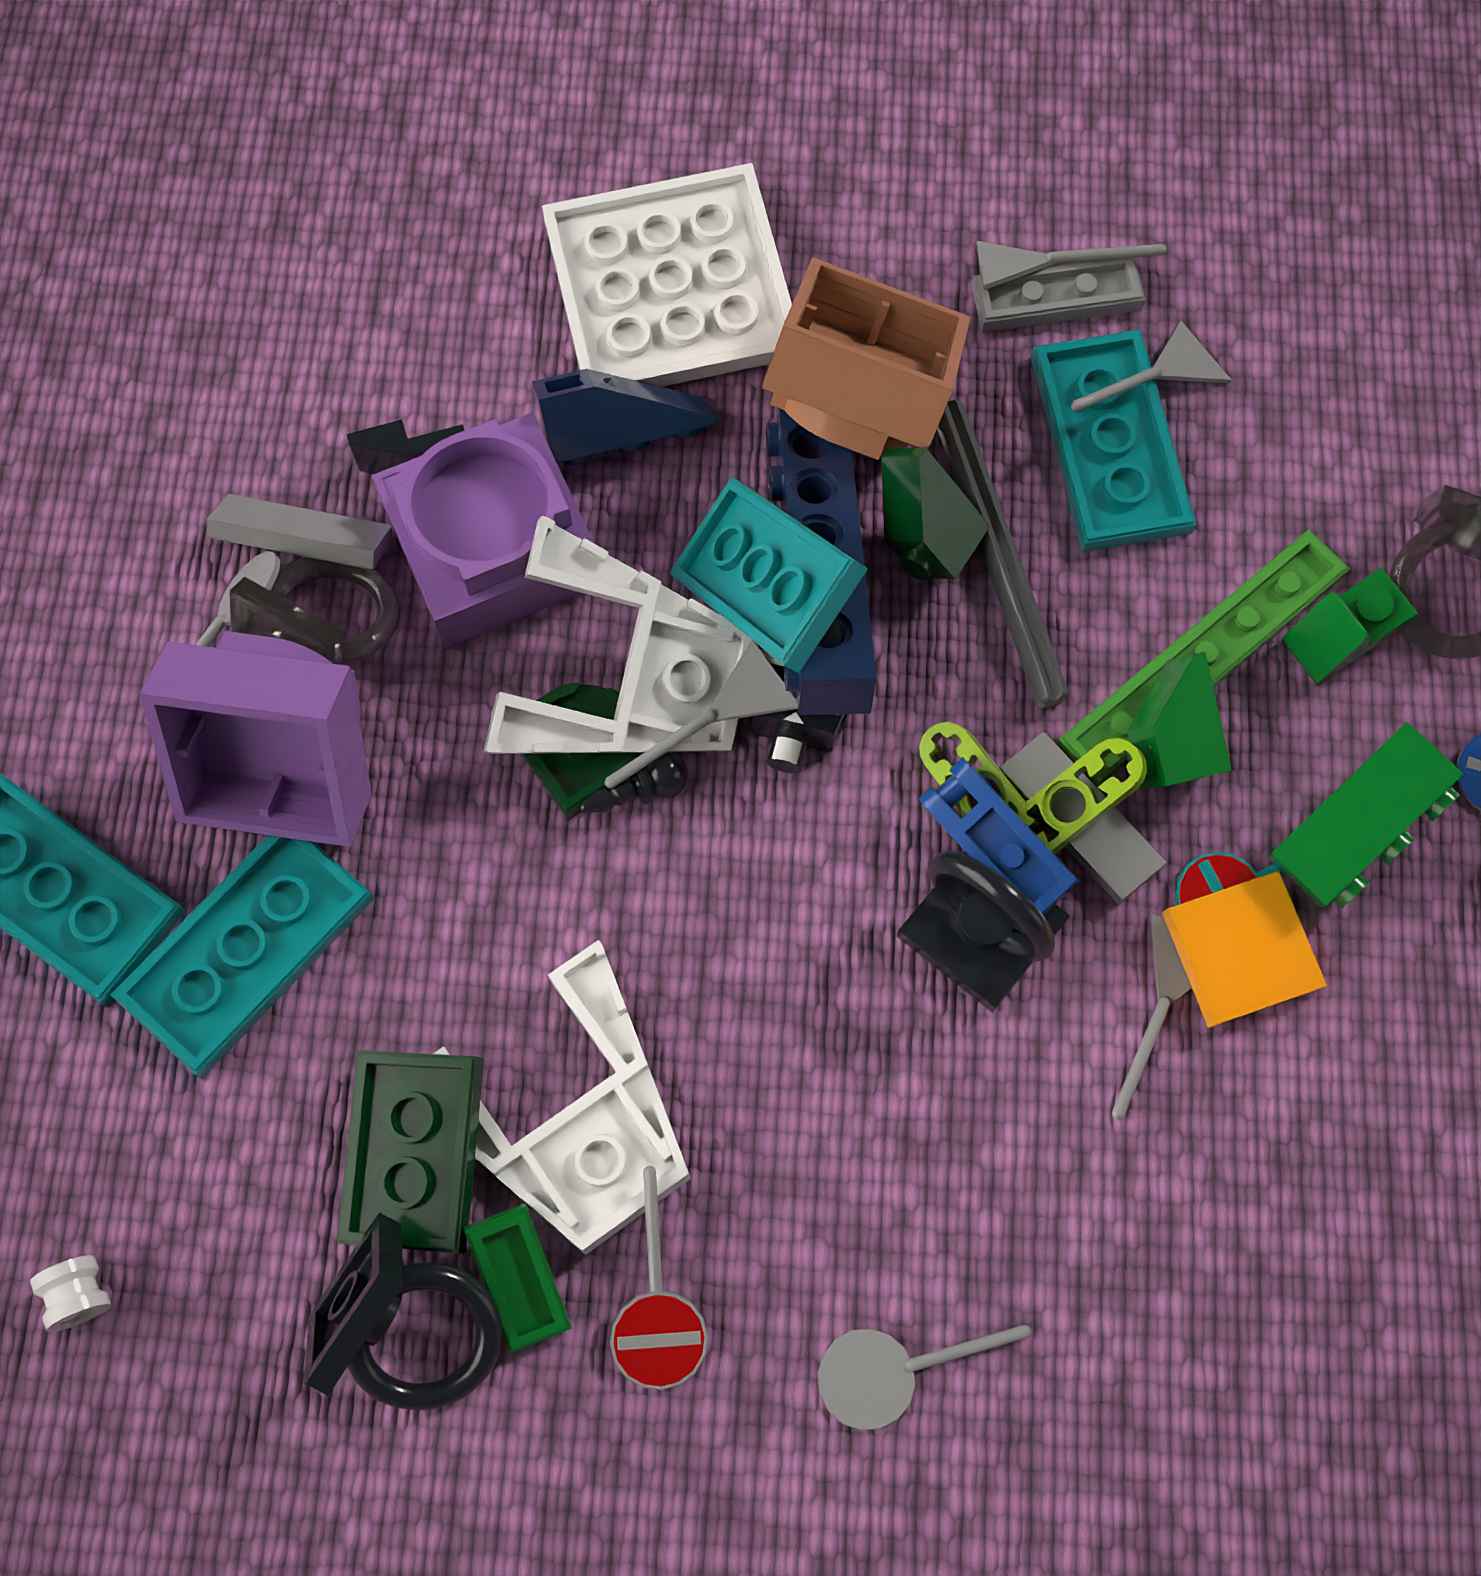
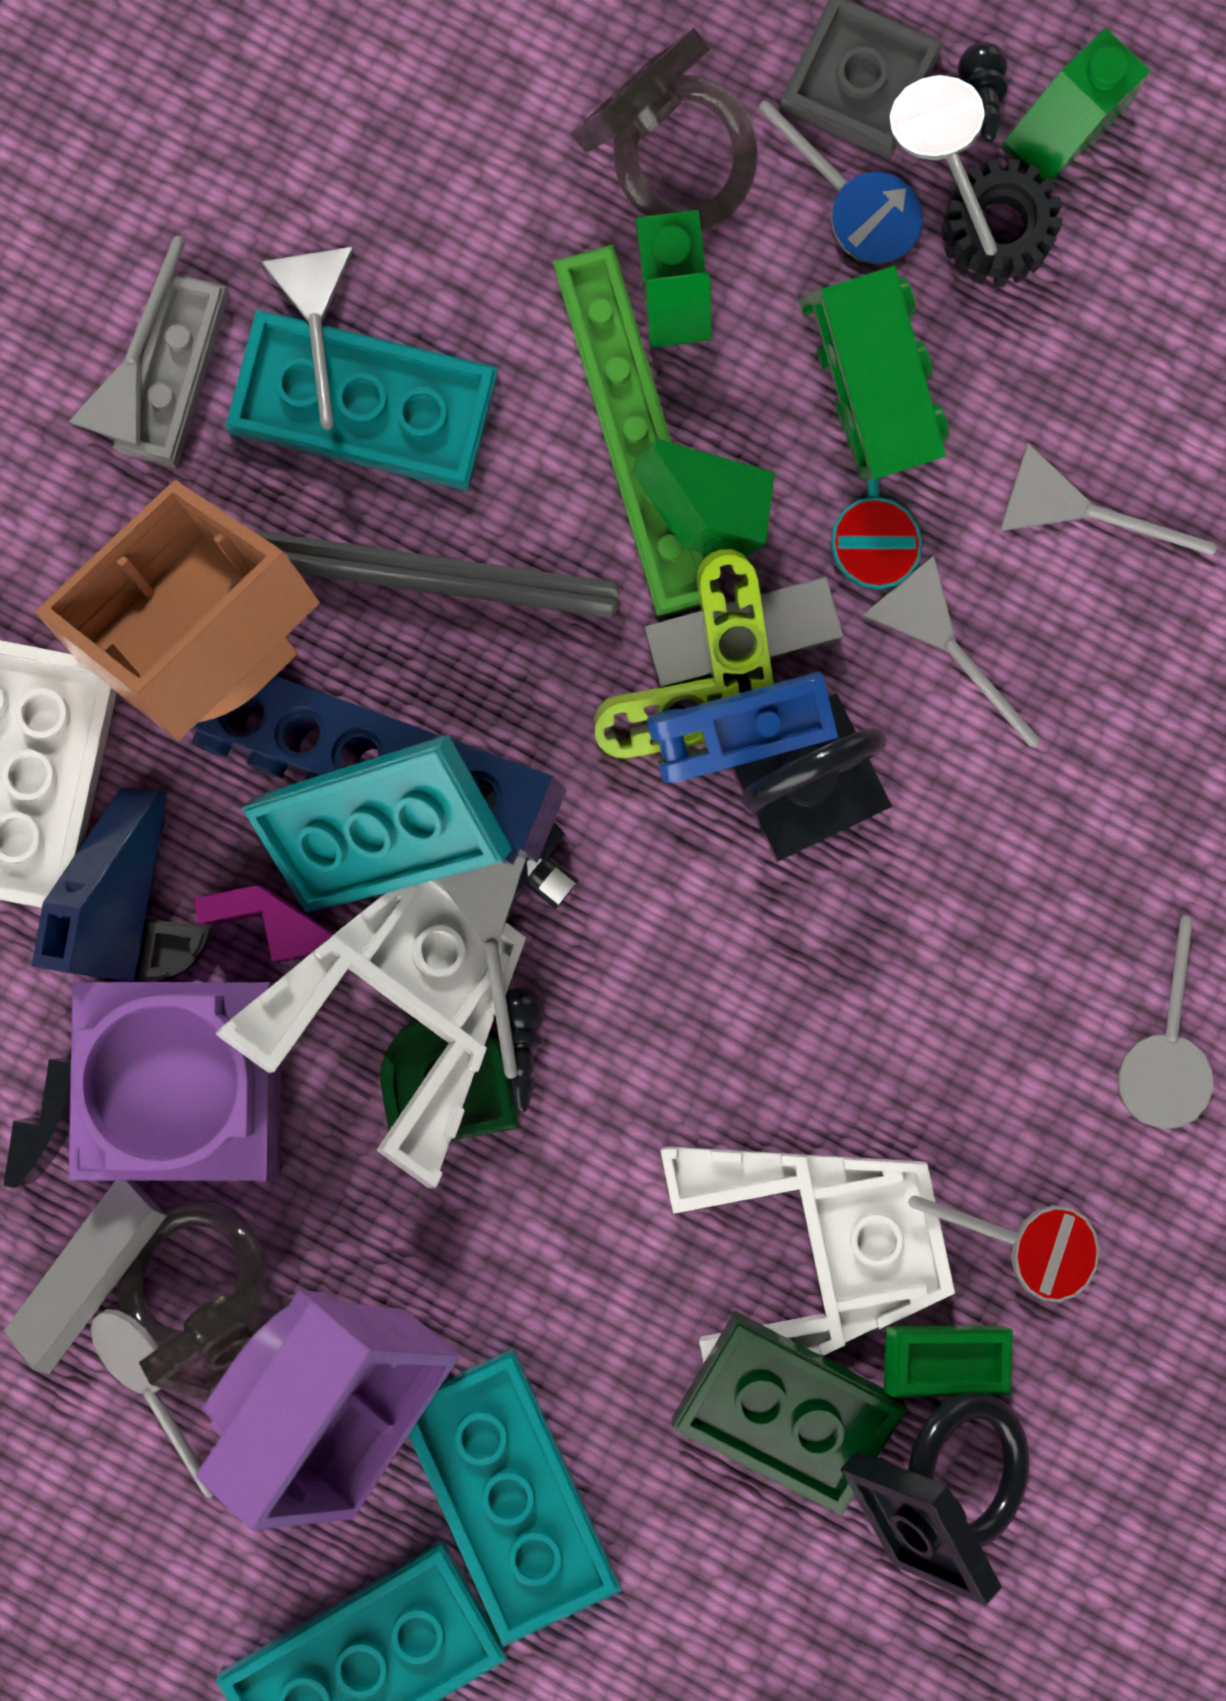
camera: 65 degrees left, 15 degrees up
dark green slope [881,448,990,580] -> none
light orange tile [1162,871,1327,1028] -> none
none -> dark grey tile [136,918,213,982]
none -> magenta slope [193,885,335,962]
none -> light grey piece [999,443,1217,555]

